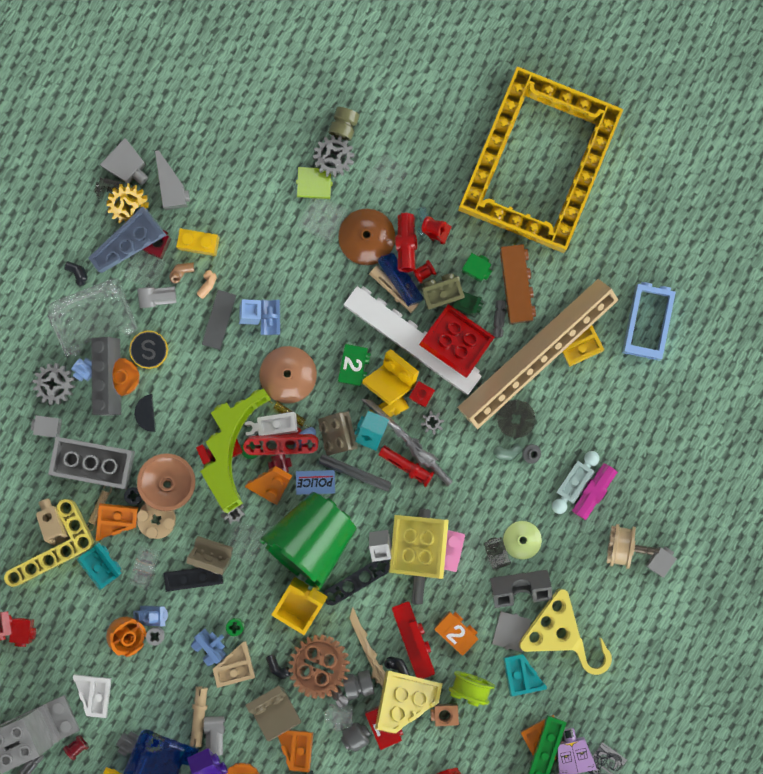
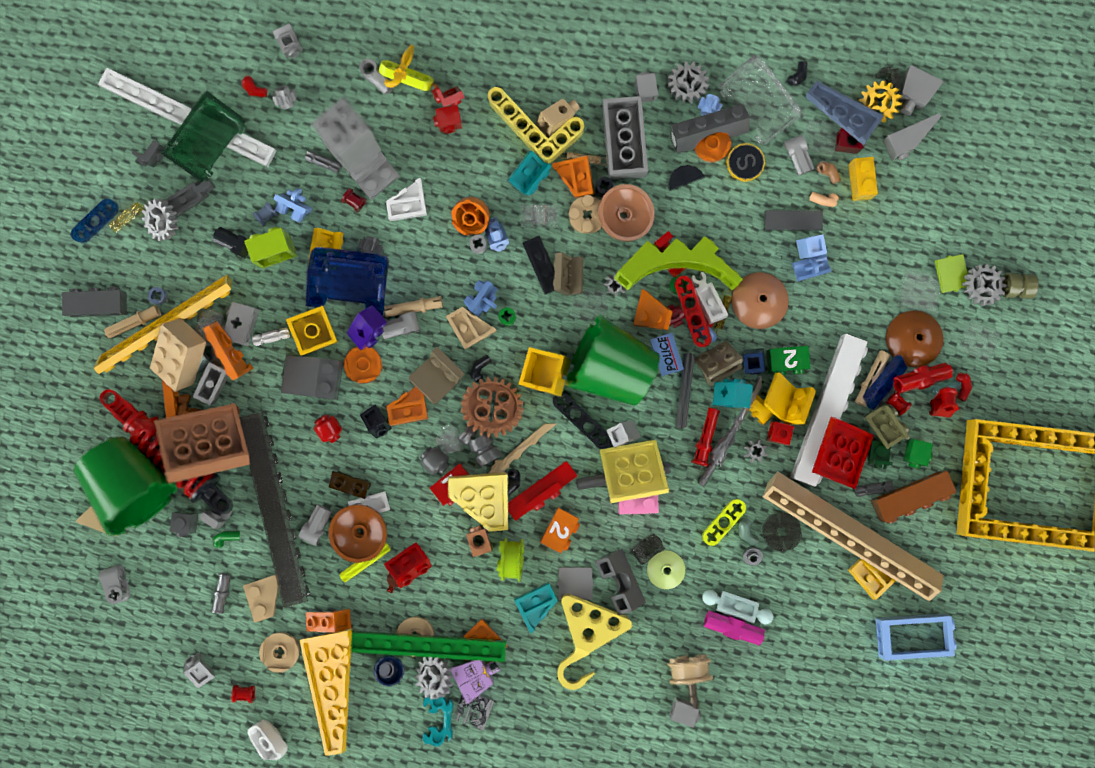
camera: 75 degrees right, 0 degrees up
none -> neon yellow beam [702,499,746,546]
none -> dark blue brick [743,348,766,375]
none -> red arm [956,372,972,402]

